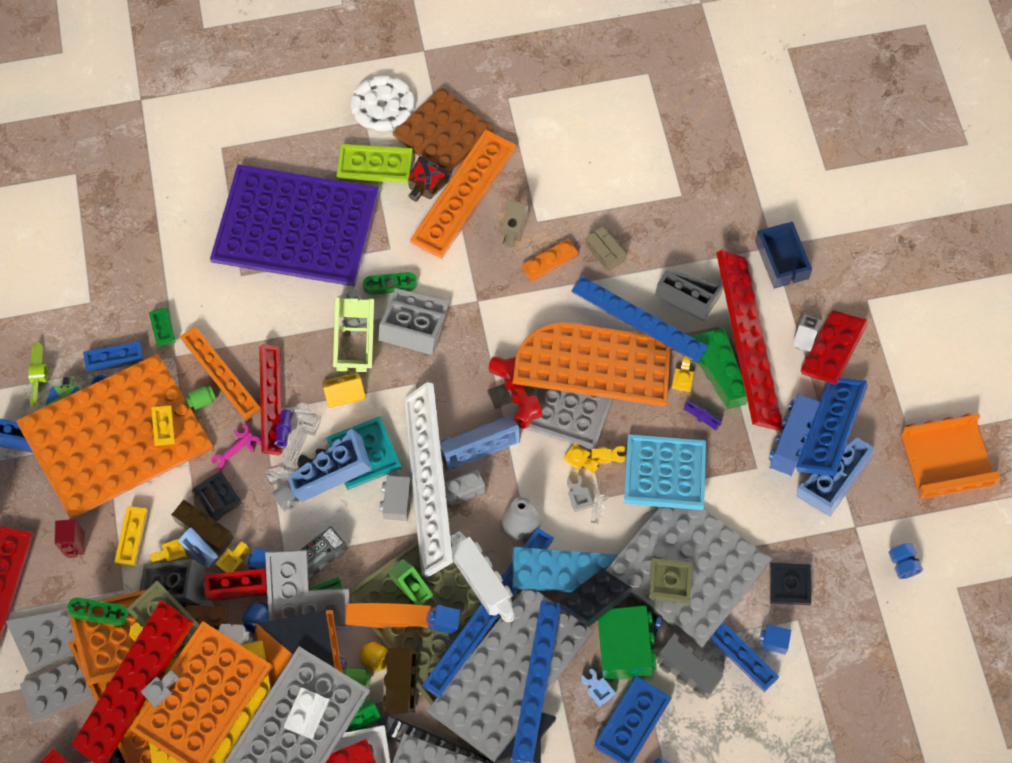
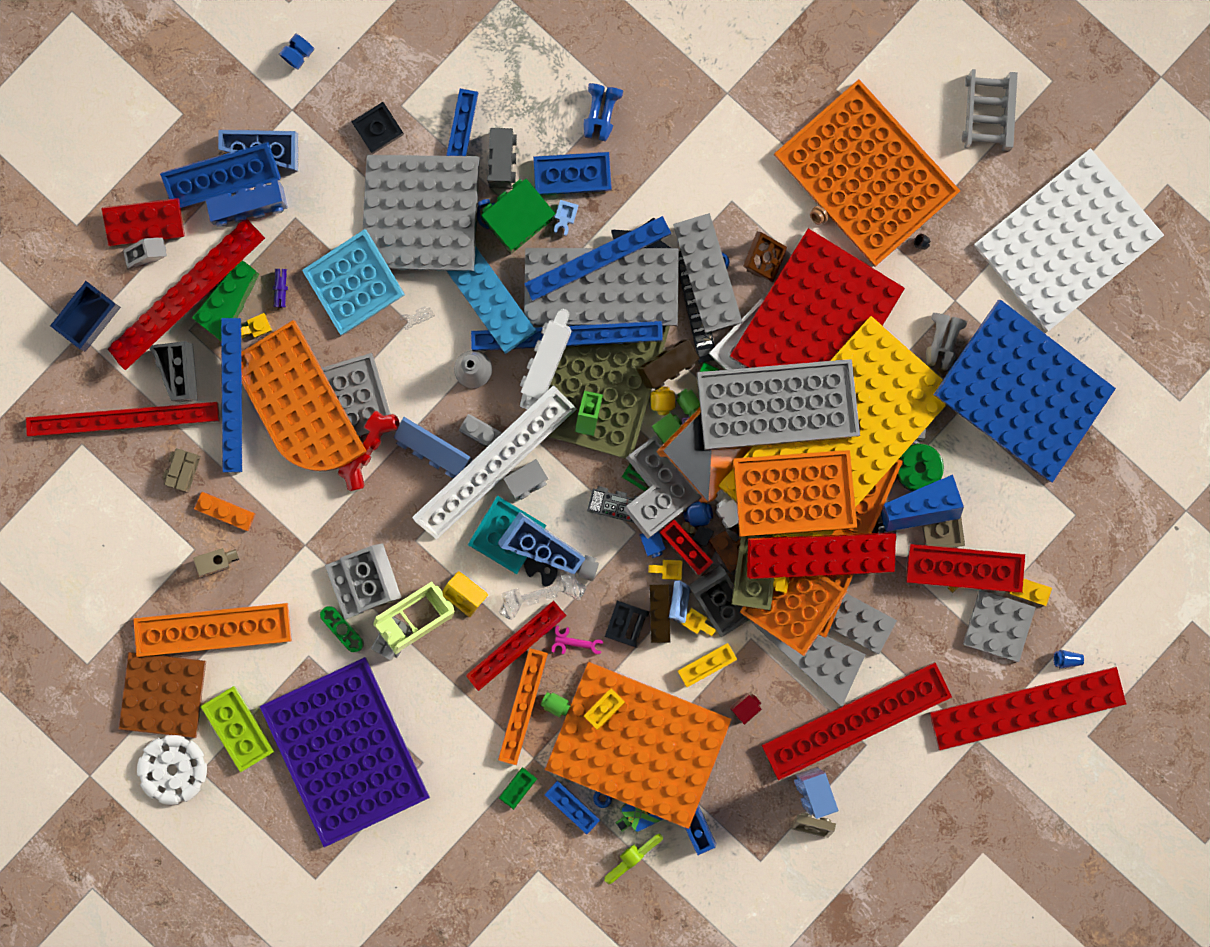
camera: 130 degrees left, 20 degrees up
green beam [68,597,128,626] -> none
light grey plate [141,670,179,708] -> none
dark purple pin [275,409,293,448] -> none
white plate [284,687,330,740] -> none
orange slope [345,603,431,628] -> none
torso [408,156,450,202] -> none
blue brick [426,605,460,634] -> none
clear smoke plate [487,383,512,409] -> none
black plate [559,568,632,627] -> none
yellow plate [563,443,598,474] -> none
light grey plate [567,475,593,512] -> none
yellow plate [591,446,625,463] -> none
olive plate [648,558,692,604] -> none
blue brick [759,624,792,655] -> none
orange panel [900,413,1001,499] -> none
none -> red plate [26,402,220,437]
none -> bright green slope [652,413,682,444]
none -> black piece [682,521,714,548]

